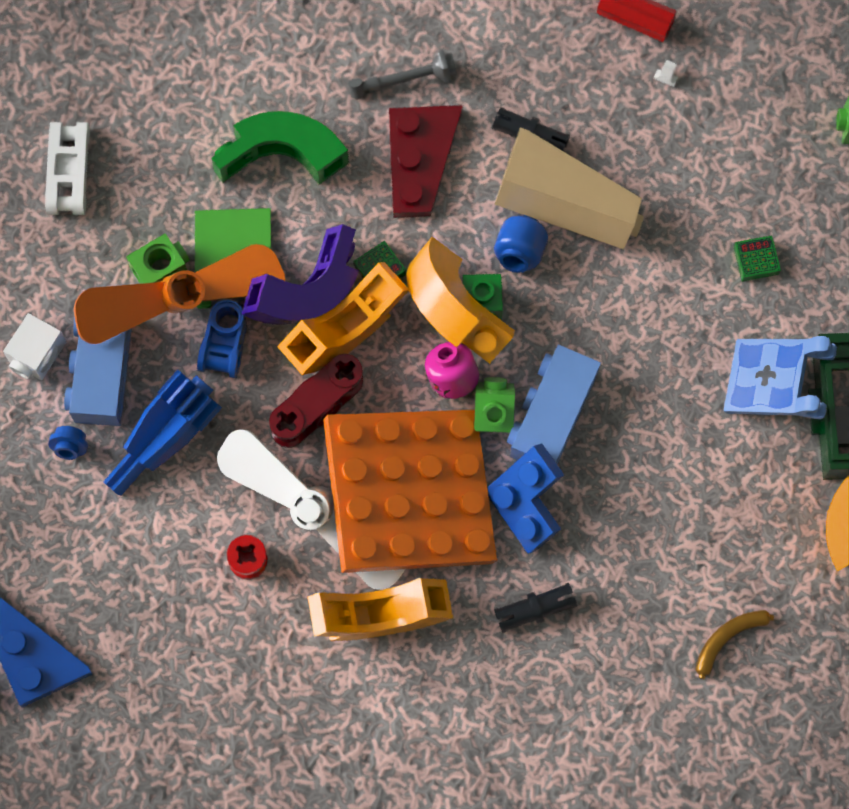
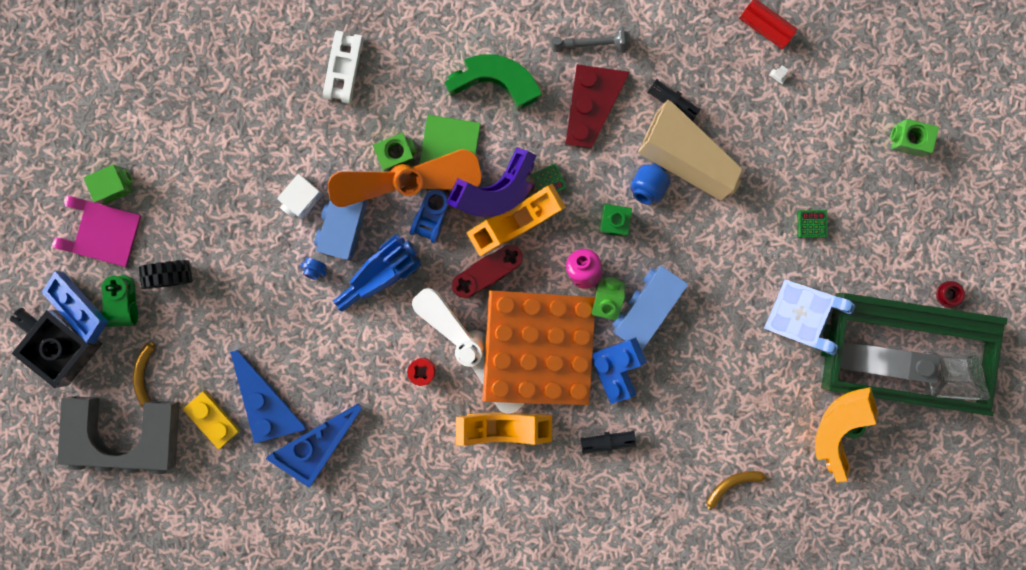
camera: 10 degrees right, 15 degrees up
light orange arch [406,237,515,364] -> none
none -> blue wing [266,404,363,488]

